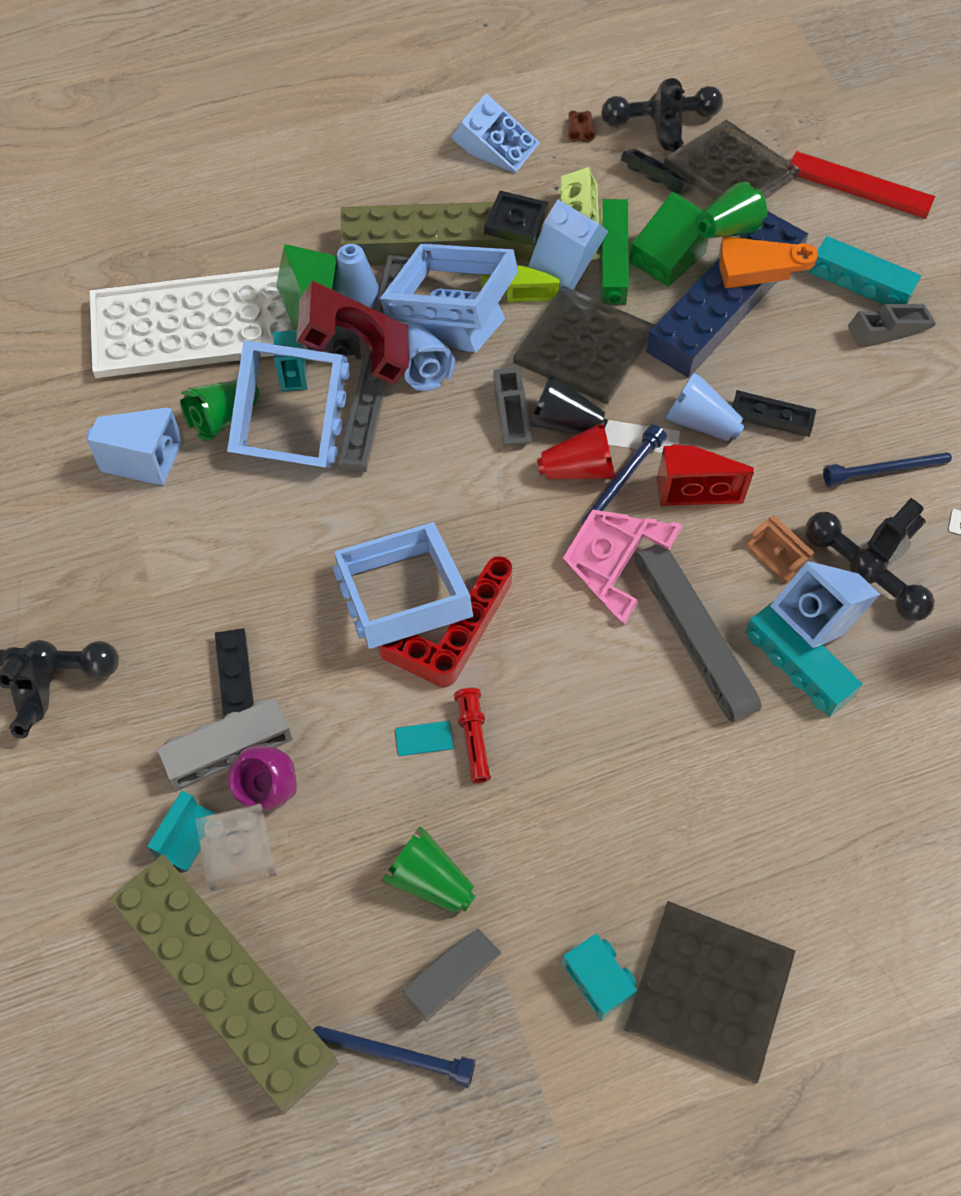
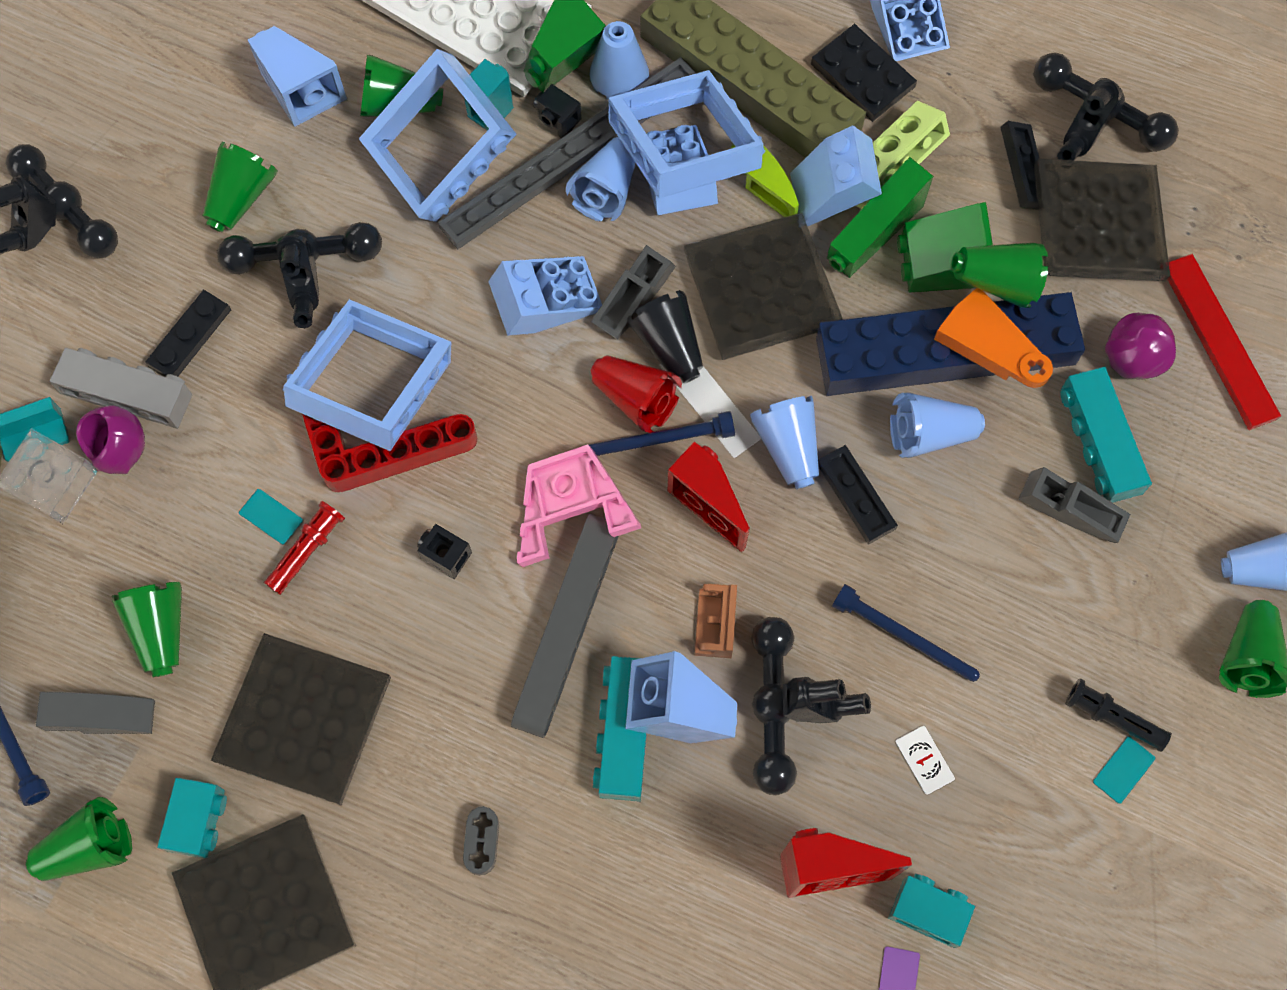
camera: 45 degrees right, 10 degrees up
dark red arch [296,280,409,386] -> none
black plate [484,190,549,246] -> none
copper piece [567,111,596,142] -> none
none -> green cone [26,797,132,881]
none -> green cone [202,141,278,233]
none -> clear smoke plate [211,633,391,806]
none -> black connector [217,222,382,329]
none -> black brick [417,523,472,580]
none -> dark grey beam [463,806,499,876]
none -> light blue slope [488,256,602,336]
none -> black plate [811,23,917,122]
none -> light blue cone [890,393,985,458]
none -> magenta piece [1105,312,1176,380]

